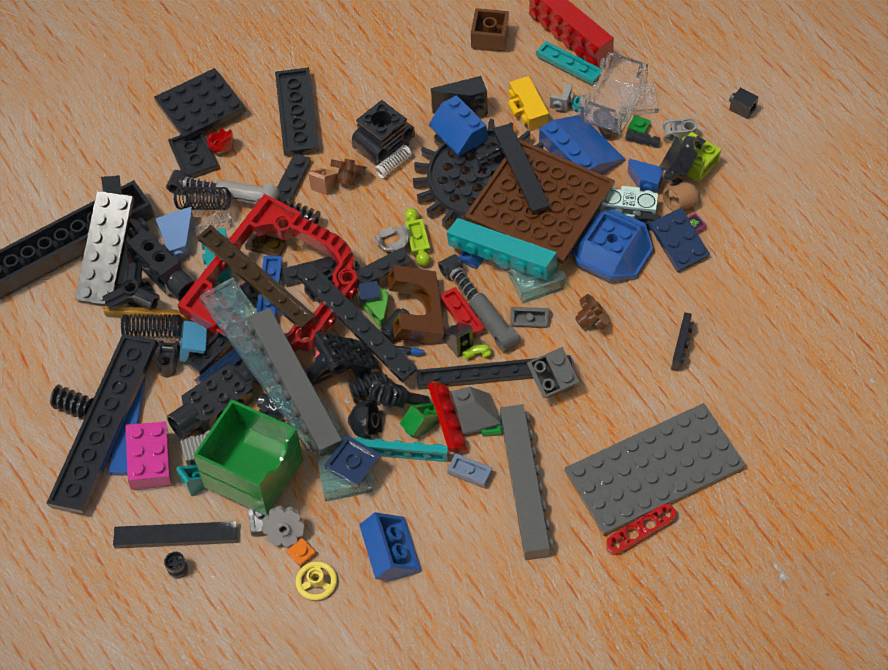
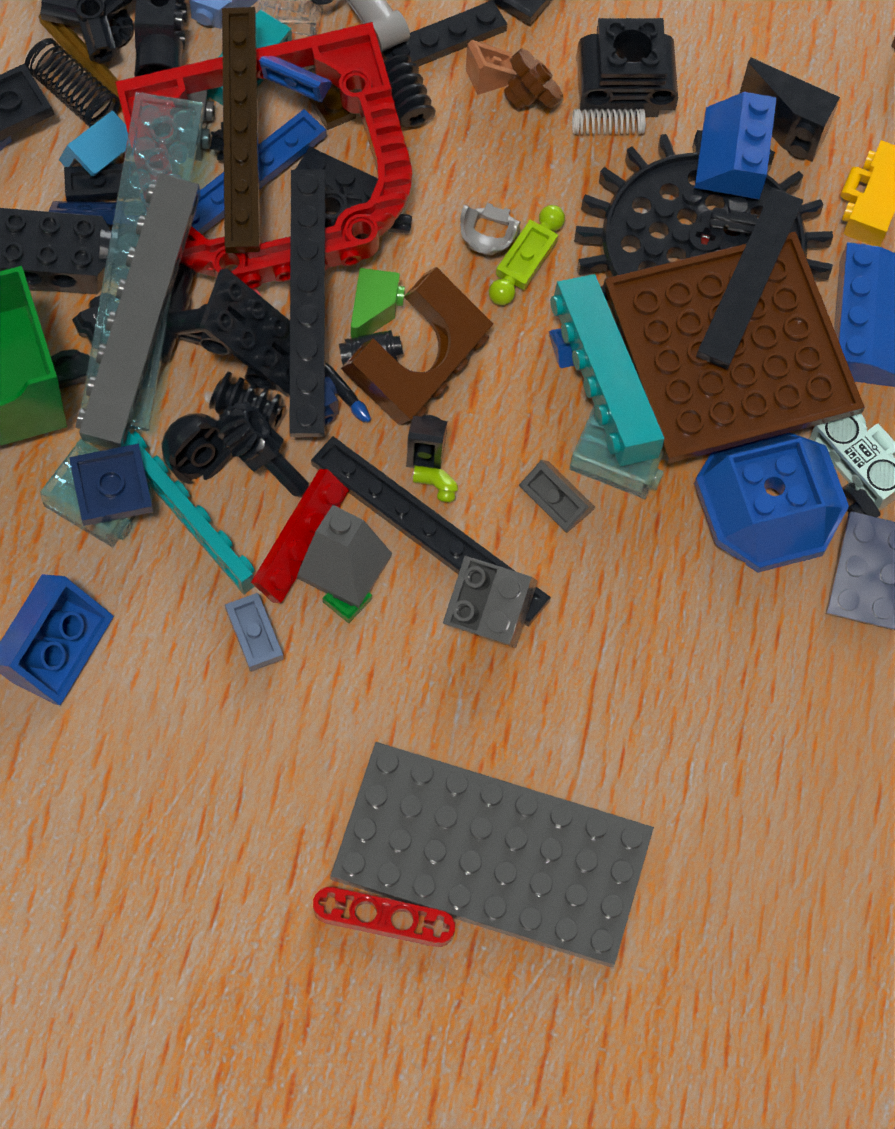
camera: 35 degrees right, 10 degrees up
black piece [156,340,180,378] -> none
black arch [356,247,413,288] -> none
dark blue tile [358,281,380,303] -> none
green slope [400,403,439,436] -> none
dark grey piece [438,254,520,352] -> none
red plate [440,287,485,337] -> none
dark grey brick [500,404,553,560] -> none
reddish brown plant [575,294,610,330] -> none
black plate [671,312,694,372] -> none
none -> blue slope [259,56,332,102]

